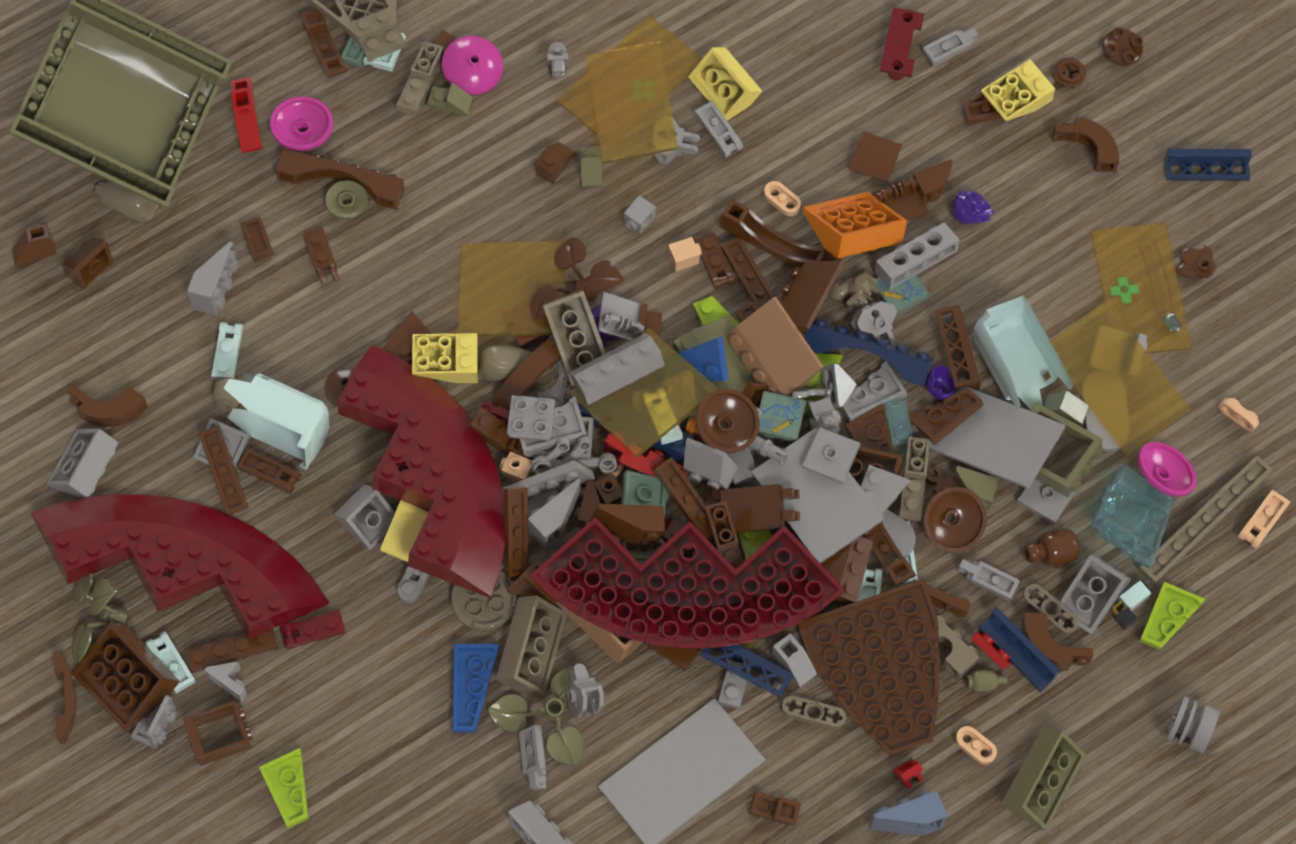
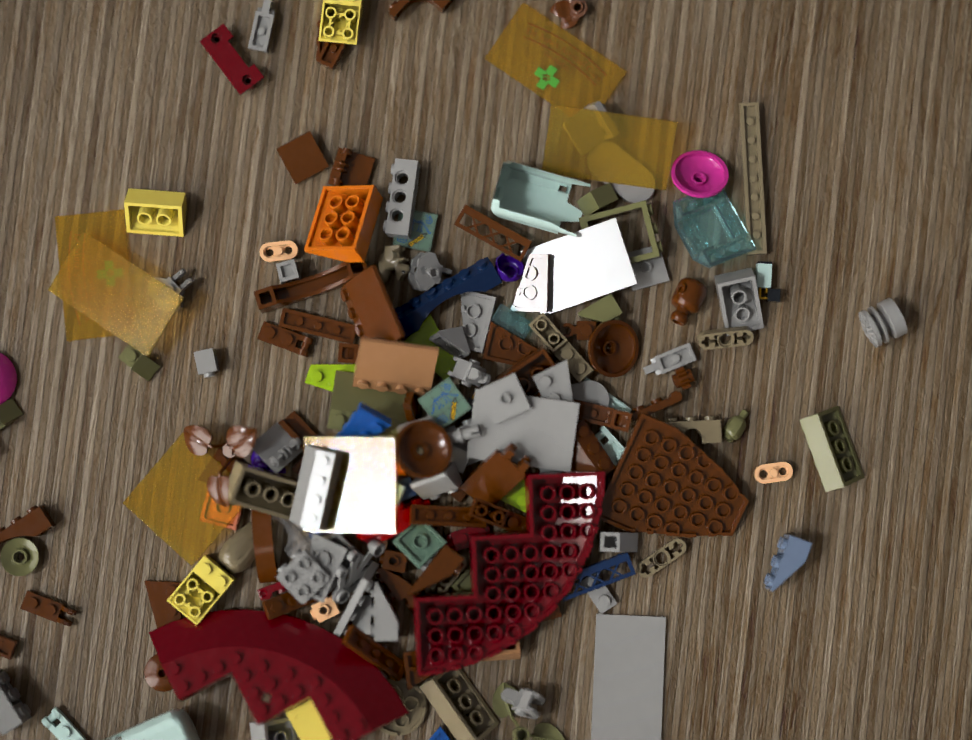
camera: 45 degrees left, 20 degrees up
reddish brown slope [535,142,576,184] -> none
light grey hips [547,42,568,78] -> none
light nougat brick [668,237,702,272] -> none
light grey plate [695,101,743,158] -> none
reddish brown slope [748,791,801,826] -> none
light grey piece [792,388,831,398] -> none
red tile [892,759,923,788] -> none
reddish brown slope [913,159,953,203] -> none
dark purple hair [951,190,994,225] -> none
red plate [971,632,1013,670] -> none
dark blue fence [978,607,1060,693] -> none
reddish brown arch [1022,613,1093,671] -> none
lime wing [1139,582,1205,650] -> none
clear light blue tile [1163,311,1182,333] -> none
light nougat plate [1219,397,1259,432] -> none
light nougat plate [1238,489,1290,550] -> none
none -> light grey brick [276,259,301,284]
none -> reddish brown gear [671,366,695,391]

